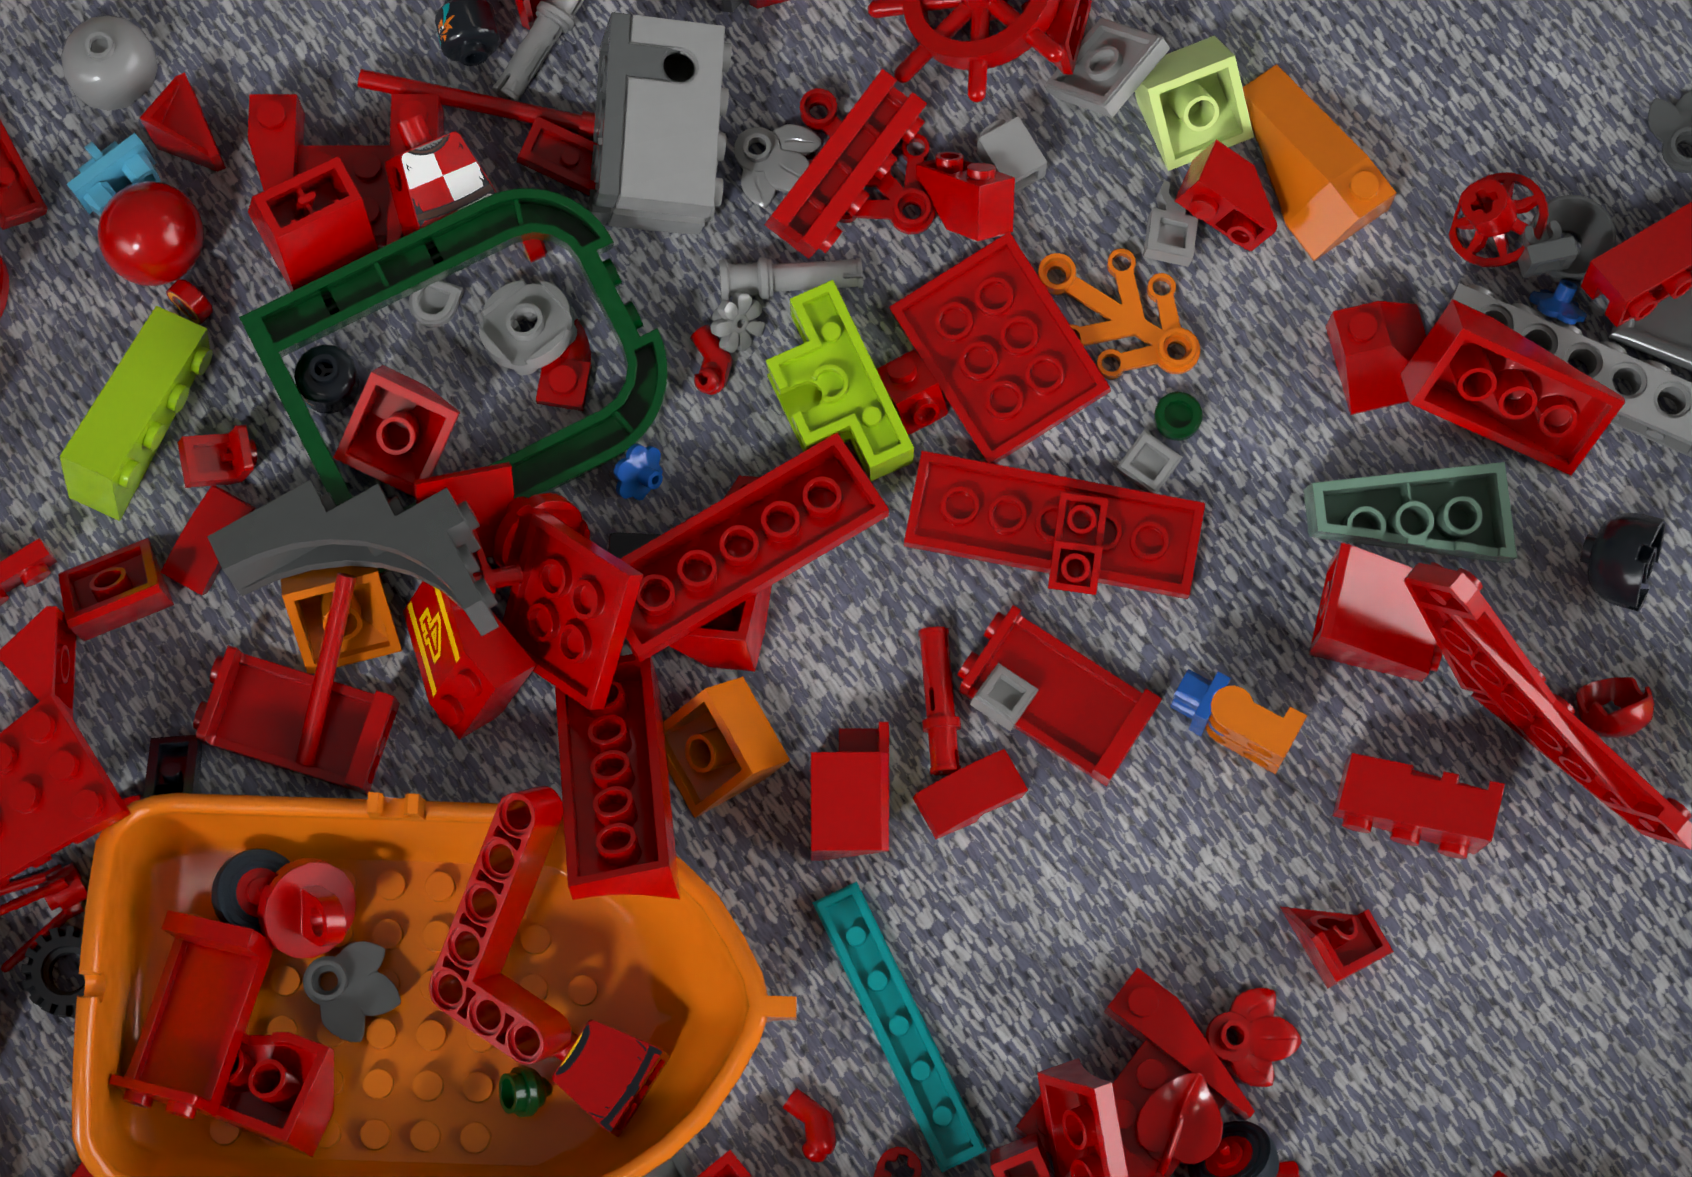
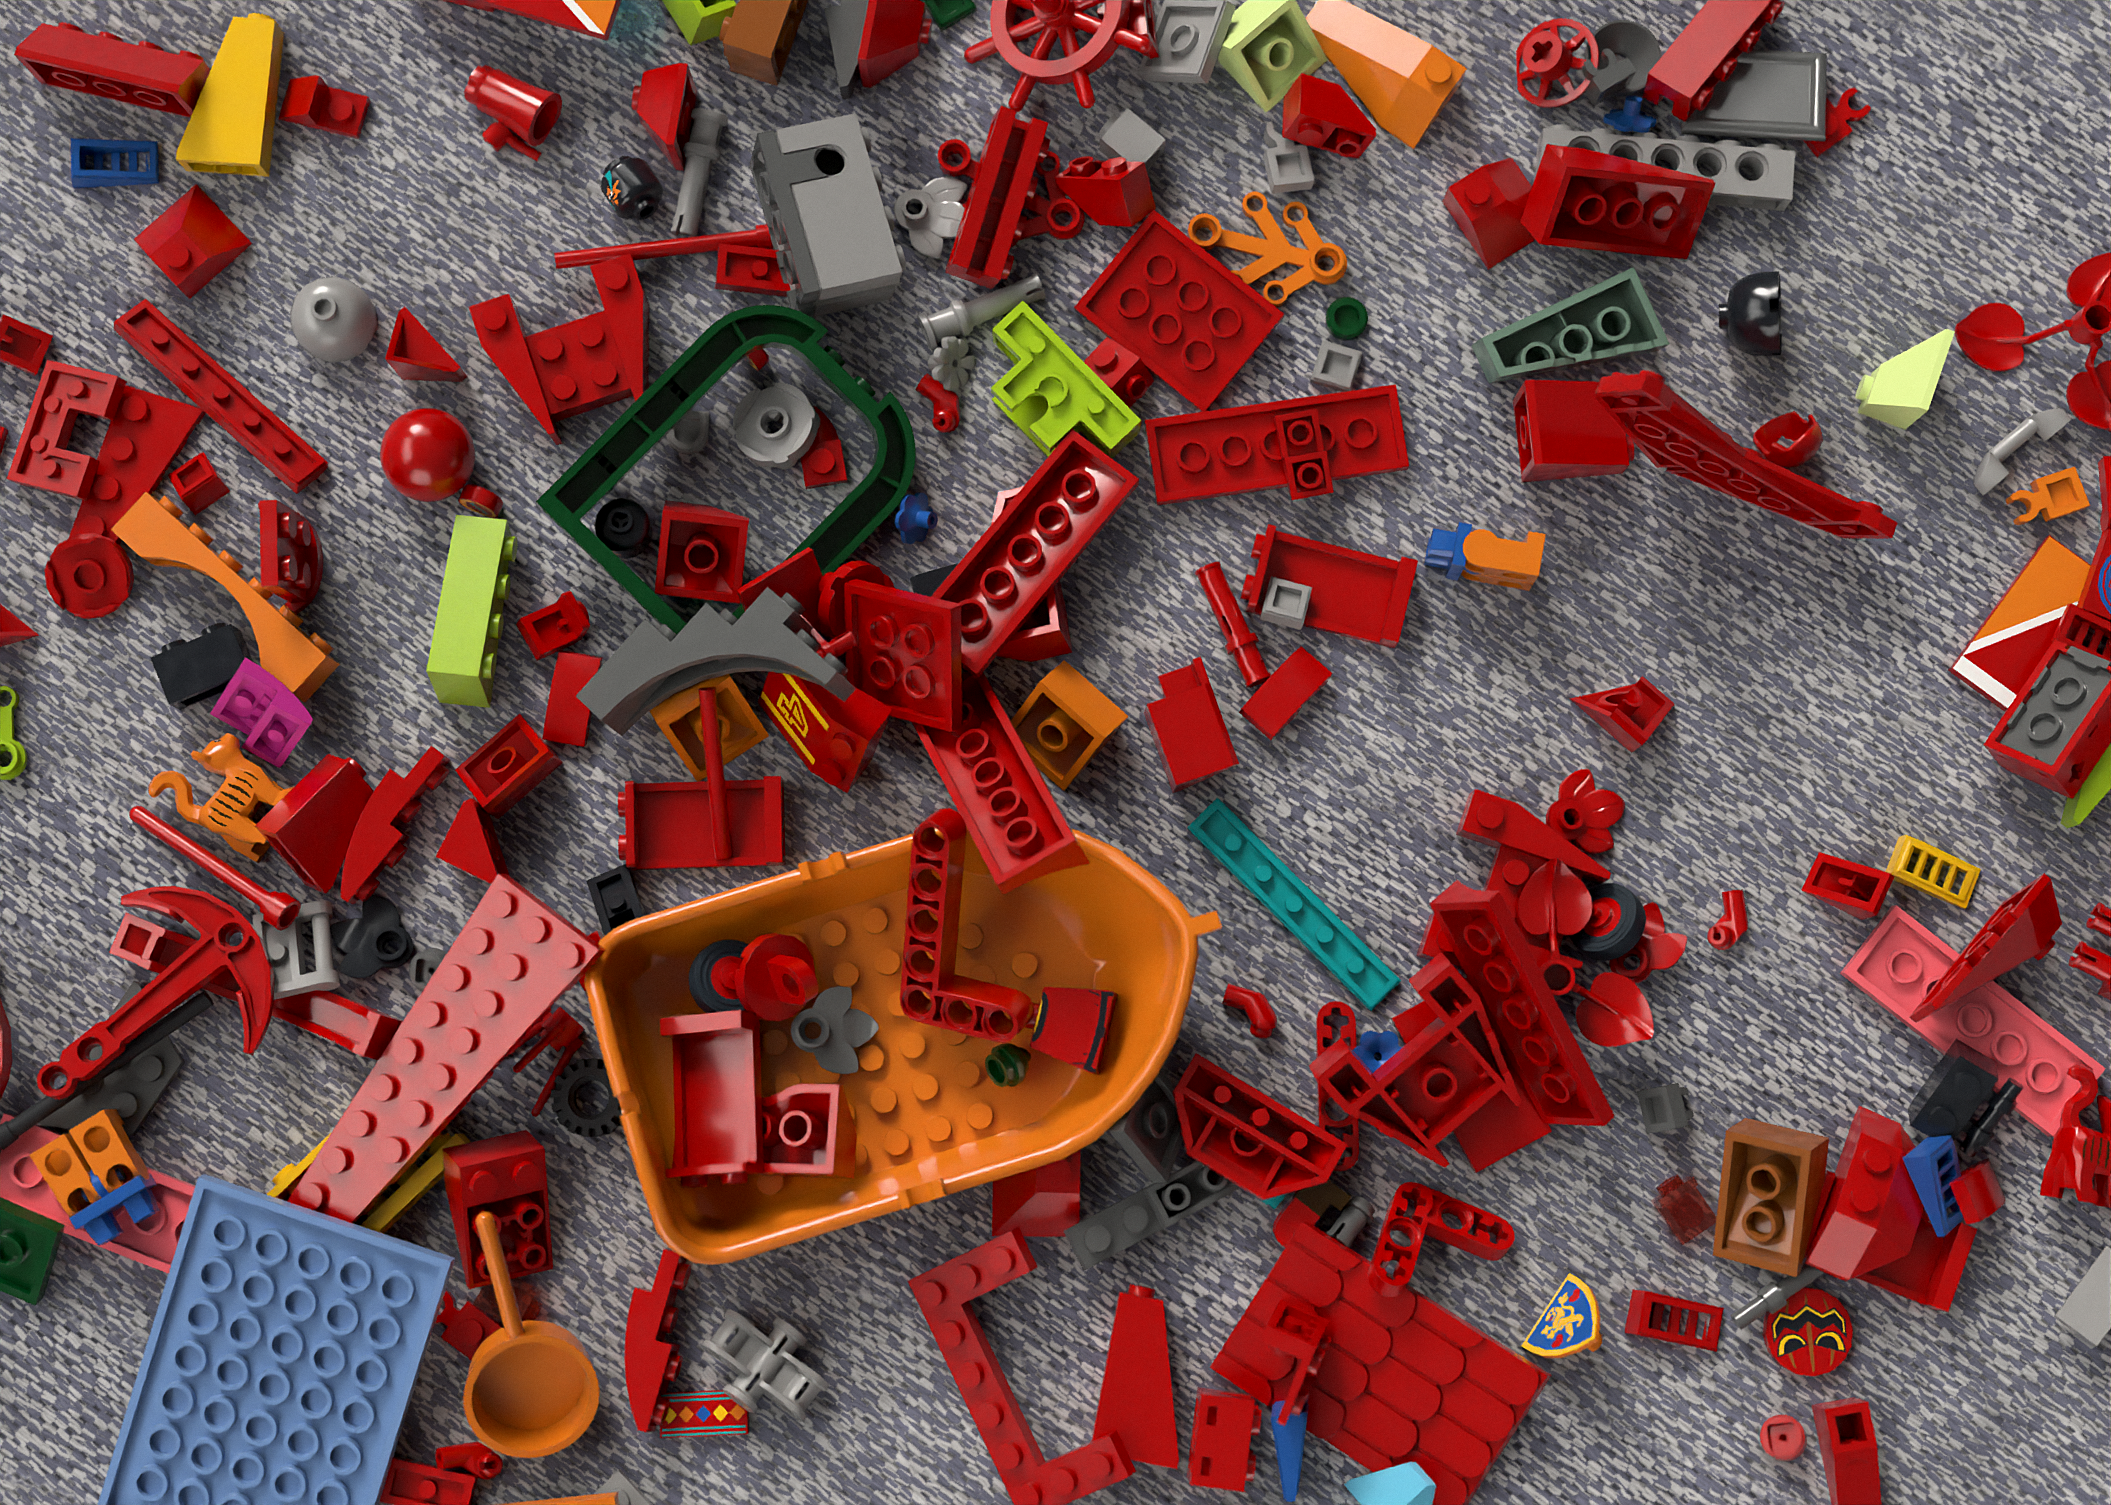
camera: 20 degrees left, 5 degrees up
medium azure hips [67,132,161,216] -> none
red slope [248,156,378,292] -> none
torso [385,114,497,236] -> none
red wedge [1332,753,1505,859] -> none

